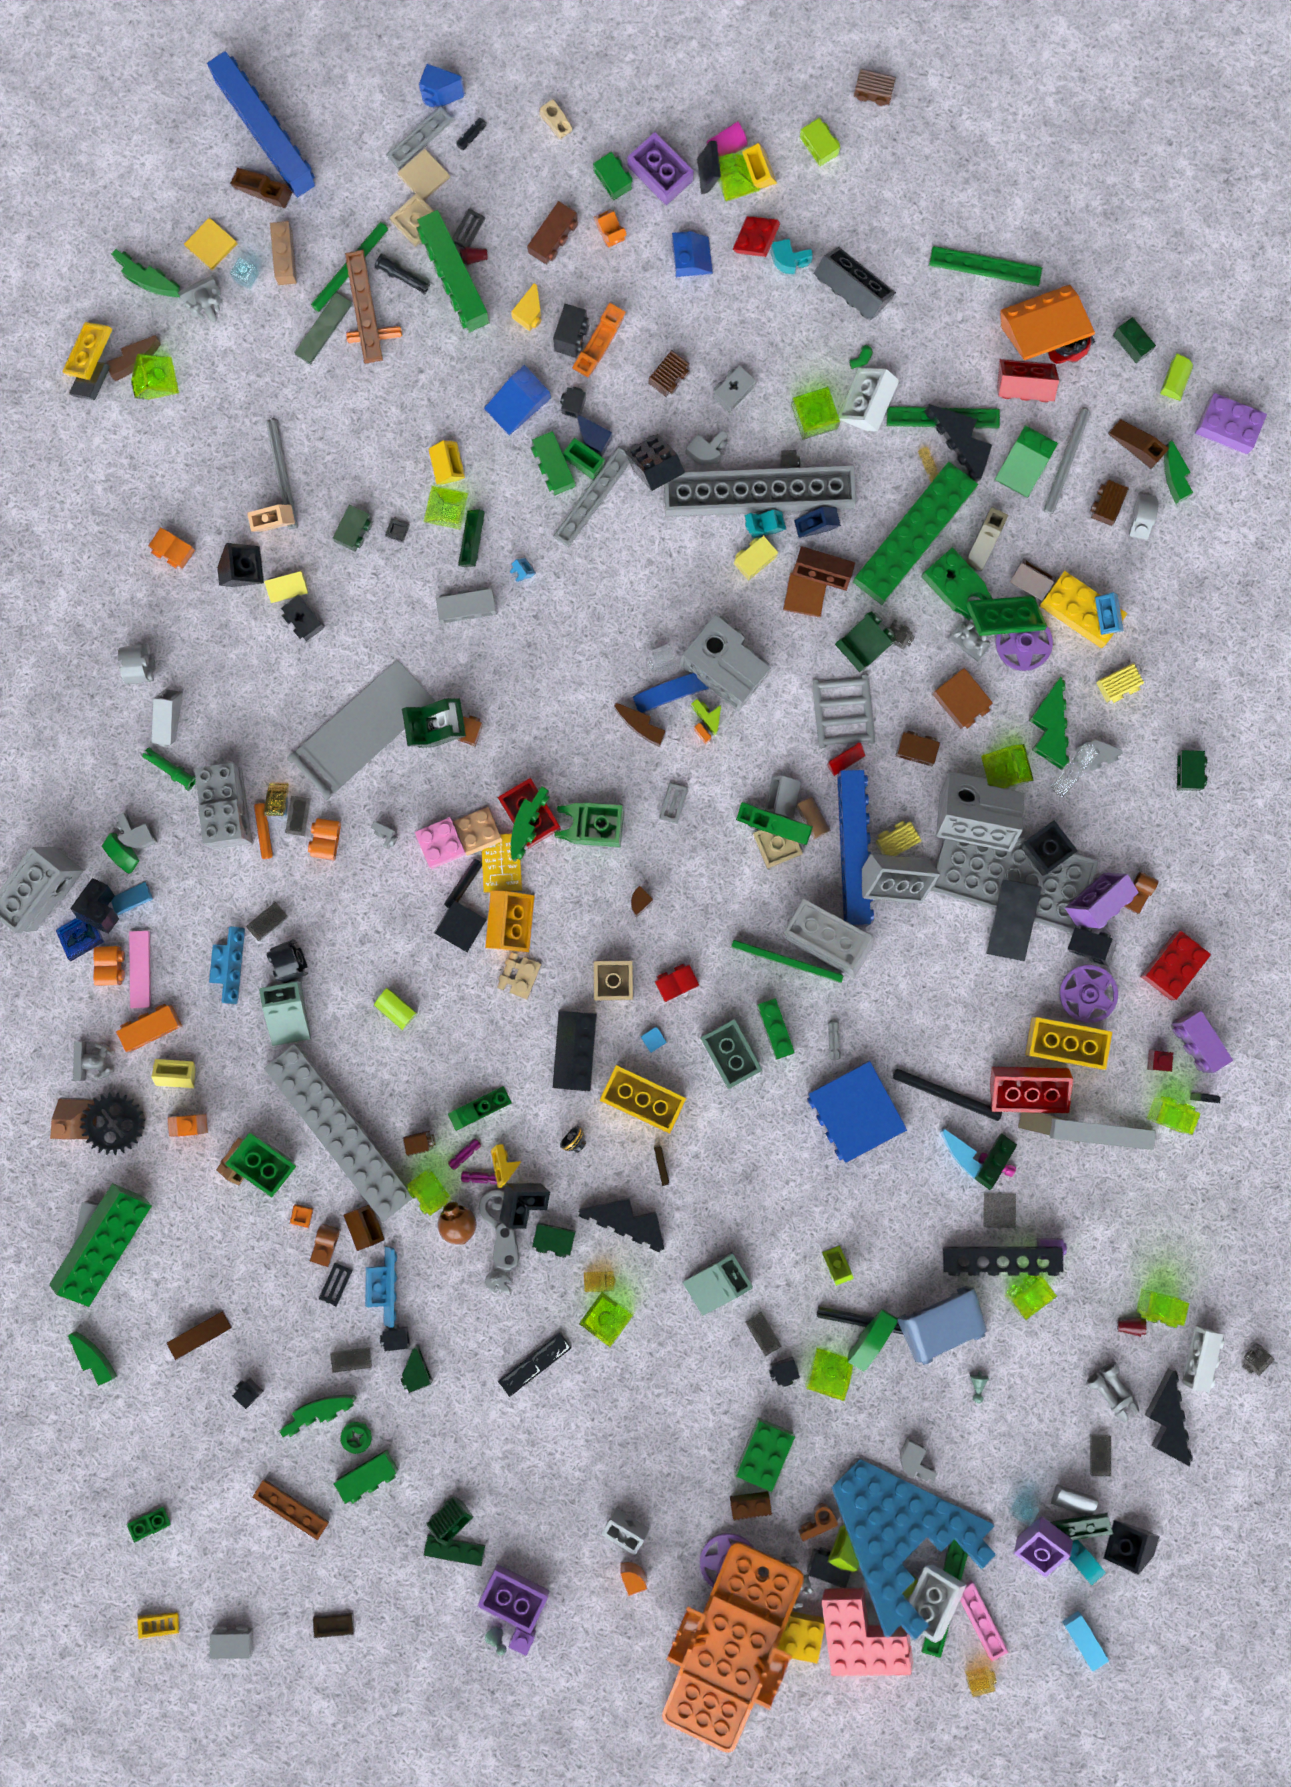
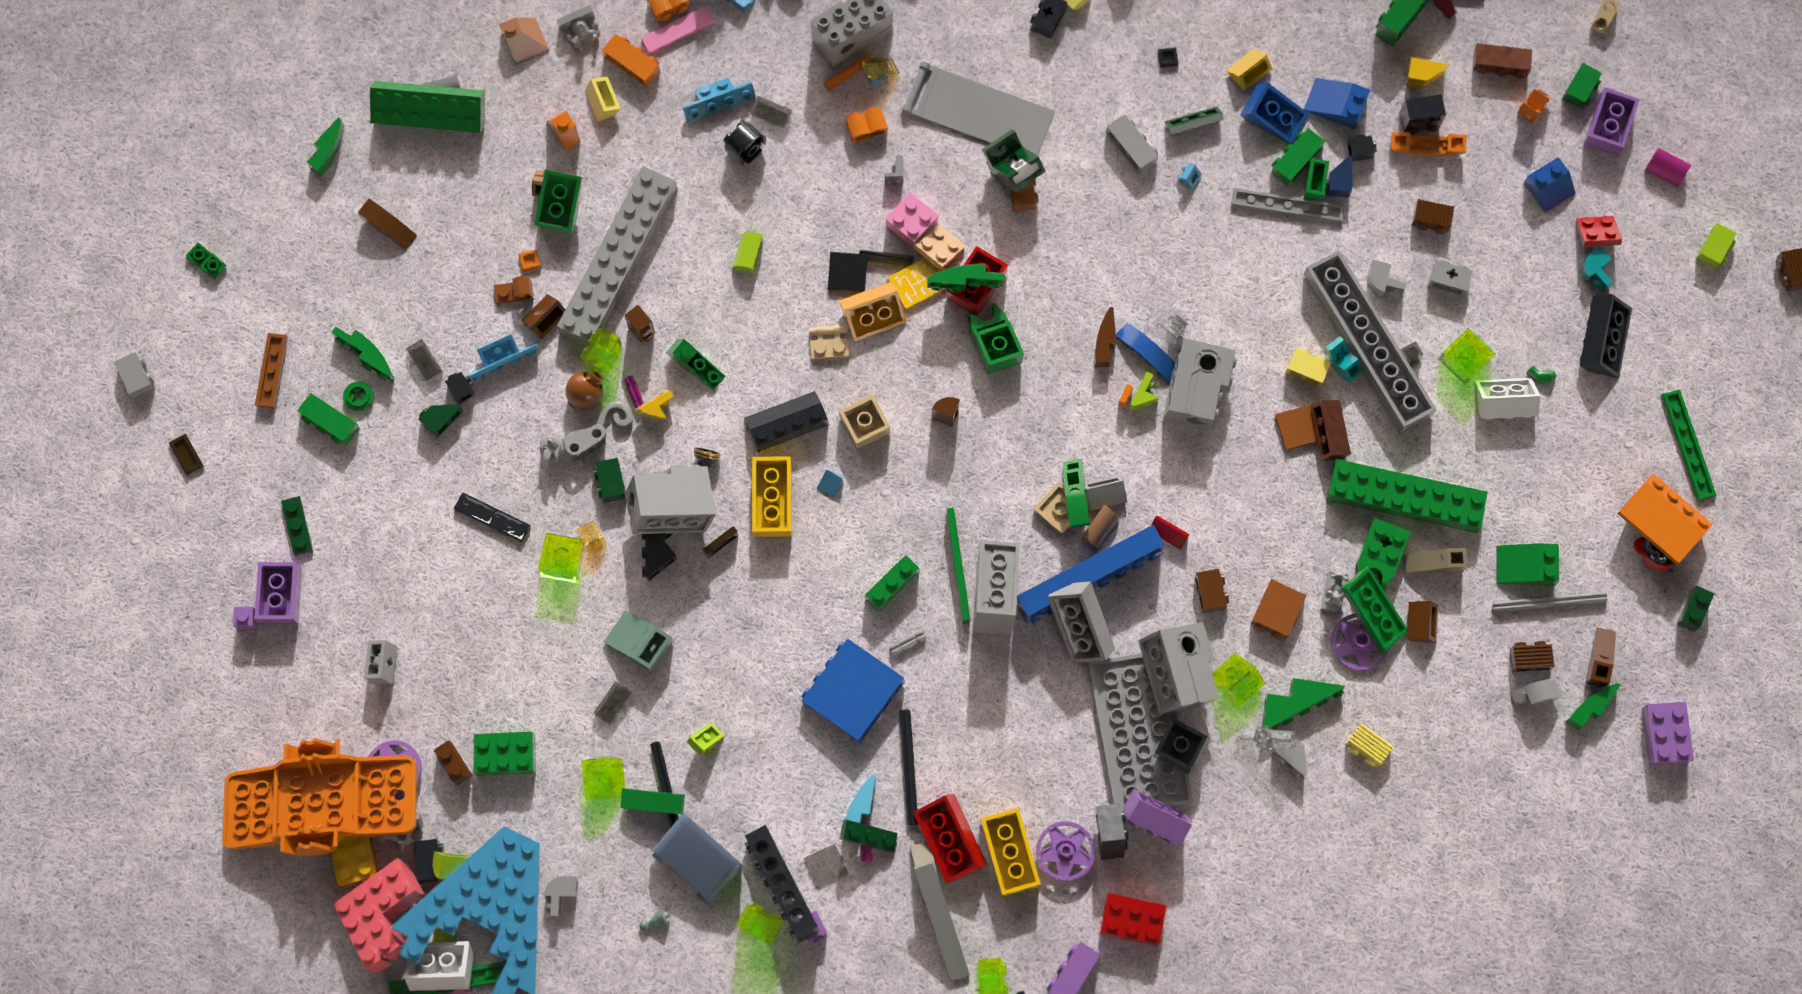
camera: 65 degrees right, 10 degrees down
black gear [80,1092,145,1155] -> none
yellow slope [137,1612,179,1639] -> none
black brick [232,1378,264,1409] -> none
sand green slope [259,982,311,1046] -> none
clear smoke plate [285,796,311,837] -> none
black tile [319,1263,353,1307] -> none
dark green brick [332,505,373,552] -> none
clear neon green slope [423,486,468,530] -> none
dark green brick [426,1496,474,1546] -> none
magenta axle [448,1139,481,1170] -> none
sand green piece [485,1627,507,1656] -> none
black brick [499,1183,550,1229] -> none
orange brick [620,1562,647,1596] -> none
black brick [625,434,685,491] -> none
red brick [655,963,699,1003] -> none
light grey tile [659,782,688,824] -> none
black tile [697,141,721,194] -> none
sand green brick [700,1019,763,1089] -> none
clear neon green slope [718,153,761,202] -> none
yellow brick [742,143,777,188] -> none
black brick [769,1357,800,1387] -> none
dark blue slope [794,507,841,538] -> none
dark orange plate [798,1503,839,1542] -> none
light grey bar [812,675,875,749] -> none
dark green panel [835,611,897,672] -> none
light yellow brick [875,820,922,856] -> none
green tile [887,407,1000,429] -> none
clear smoke brick [890,619,915,650] -> none
clear yellow axle [918,447,939,483] -> none
black slope [924,404,993,482] -> none
black tile [986,879,1042,961] -> none
slope [997,359,1059,402] -> none
yellow brick [1039,571,1128,649] -> none
dark azure slope [1095,592,1124,635] -> none
dark orange plate [1123,871,1159,914] -> none
dark red brick [1147,1051,1174,1072] -> none
lime brick [1160,354,1193,401] -> none
dark green brick [1177,750,1208,791] -> none
none -> light grey piece [625,465,716,534]
none -> blue slope [1240,82,1309,144]

